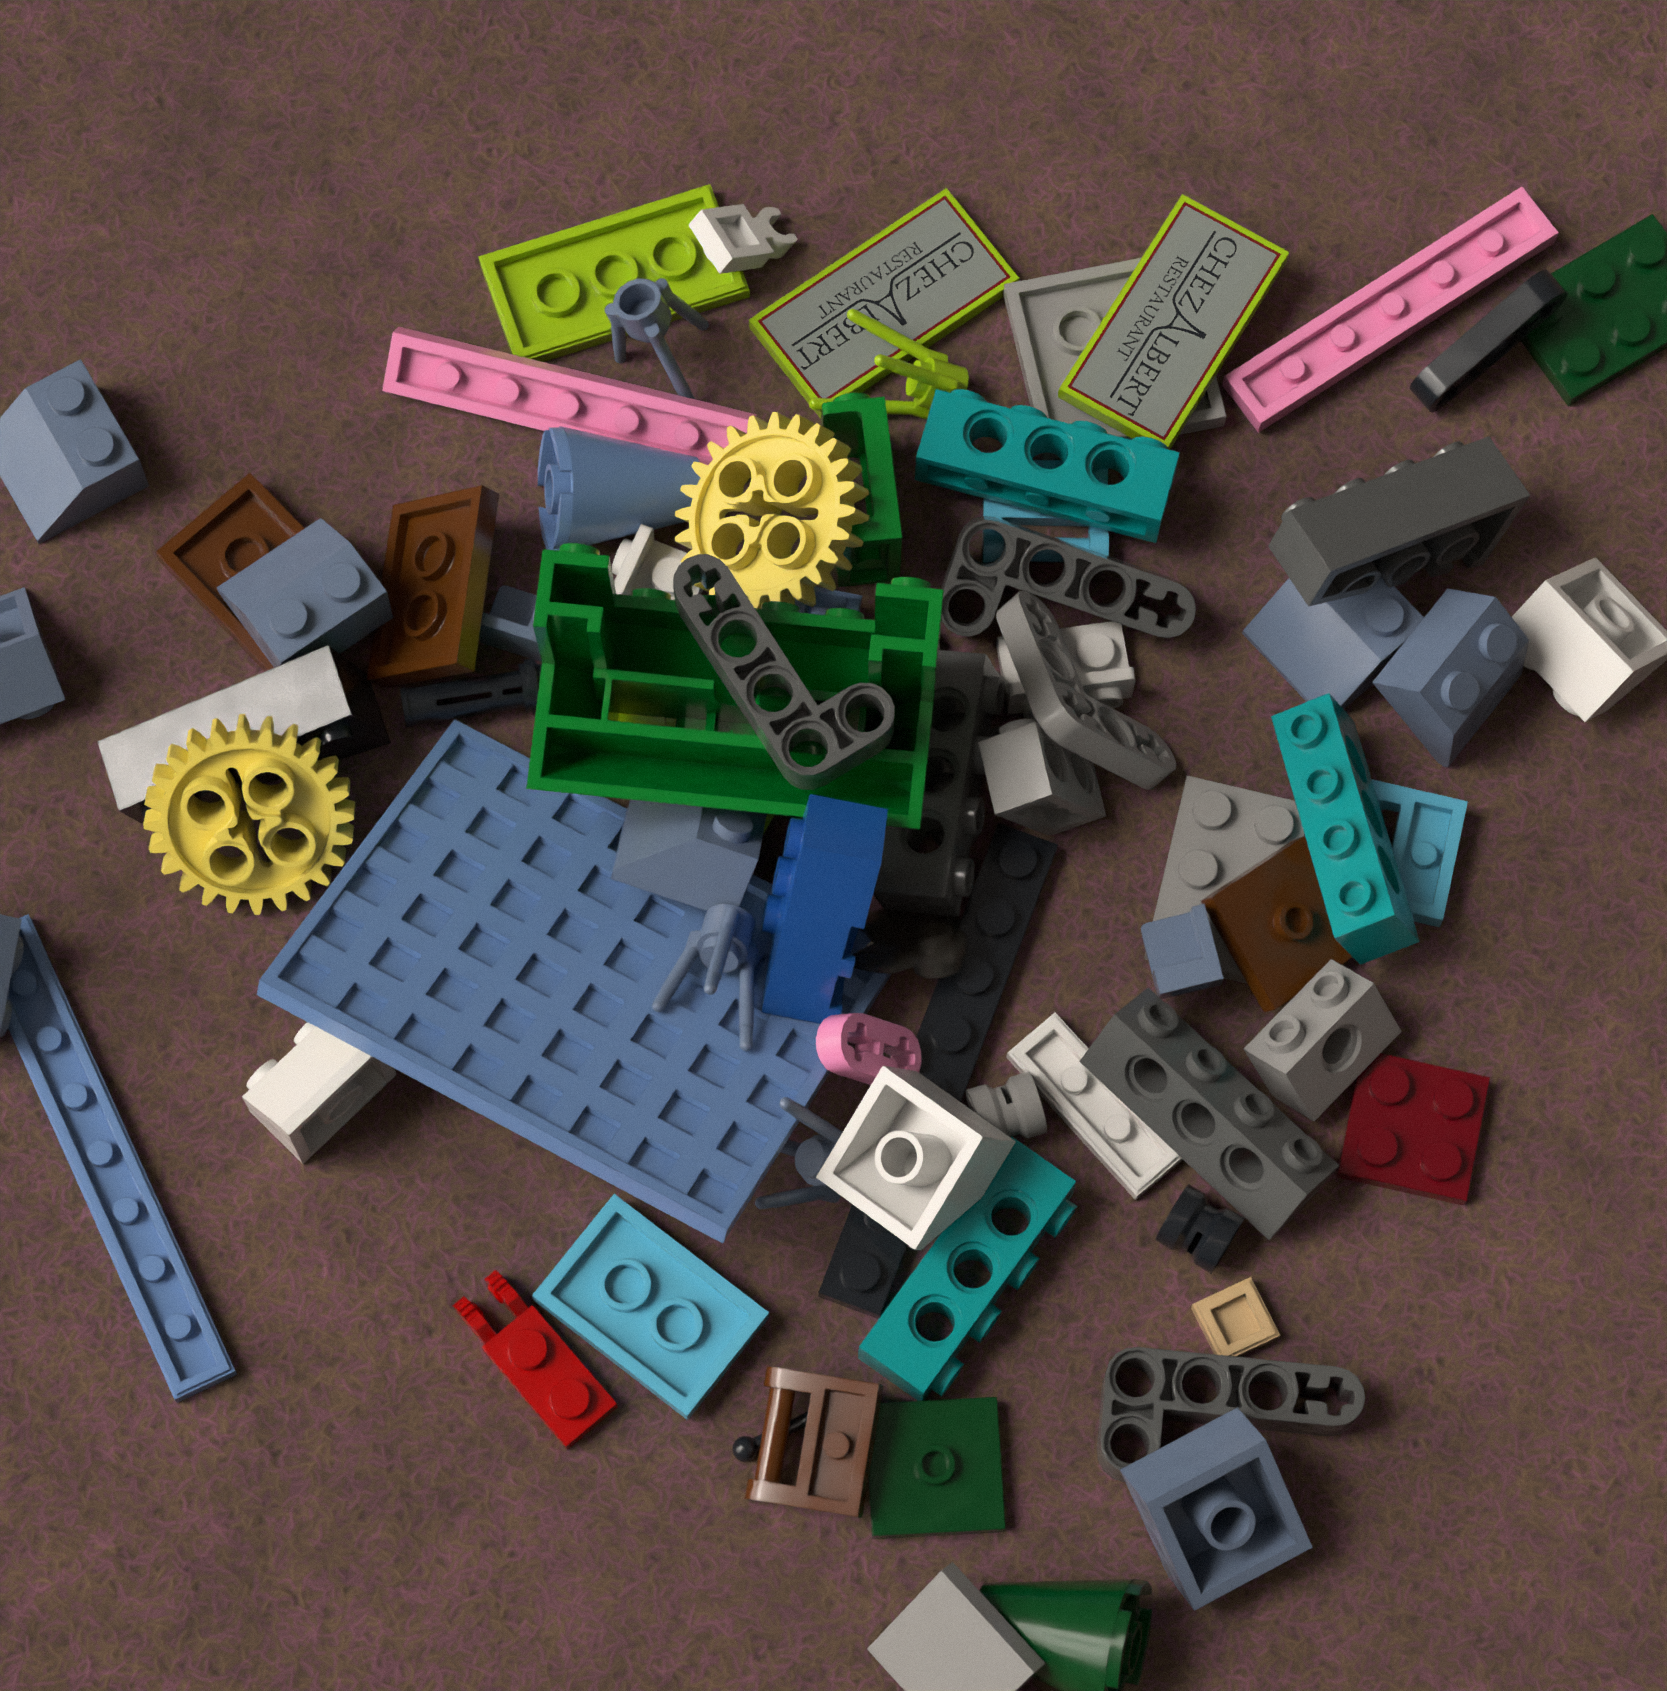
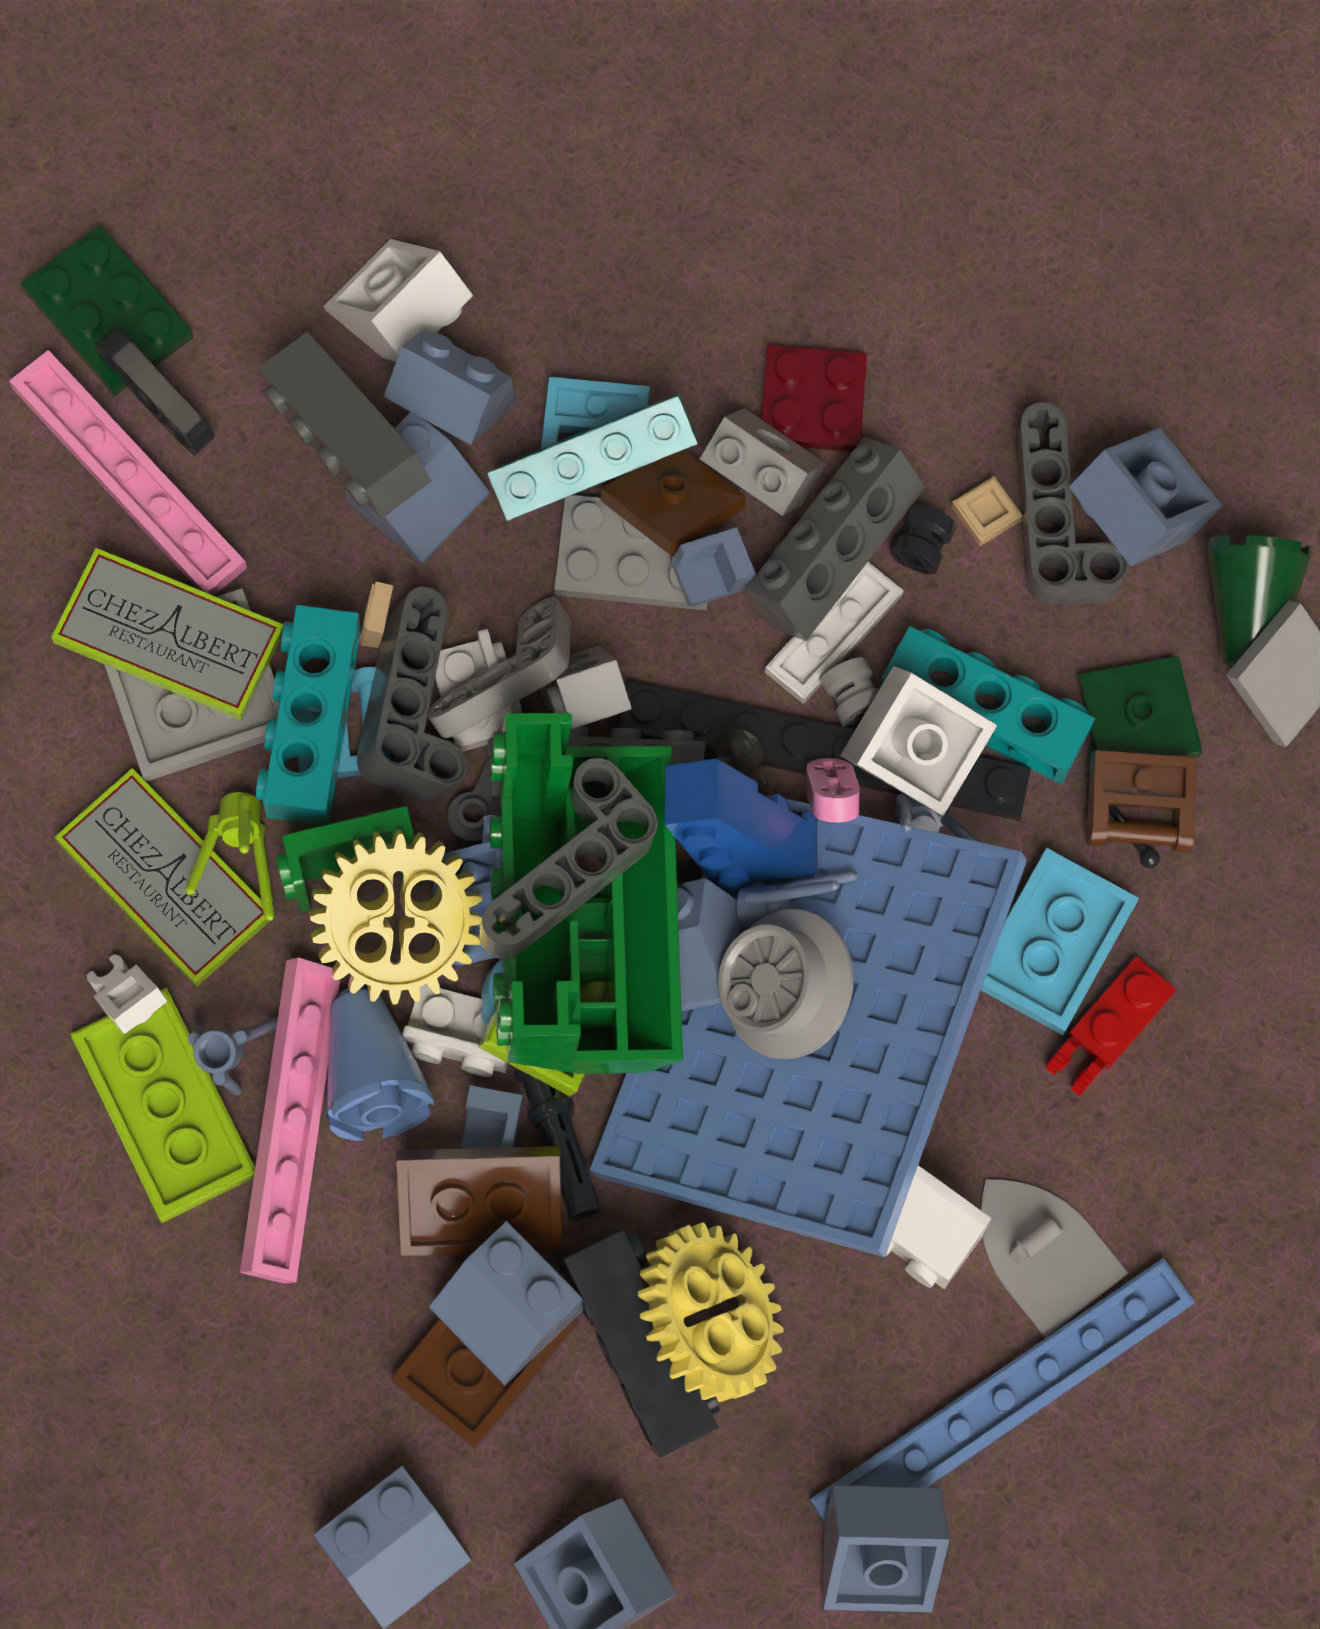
camera: 100 degrees left, 0 degrees up
none -> tan tile [360,582,393,648]
none -> light grey wheel [718,909,854,1060]
none -> light grey shield [981,1179,1128,1338]

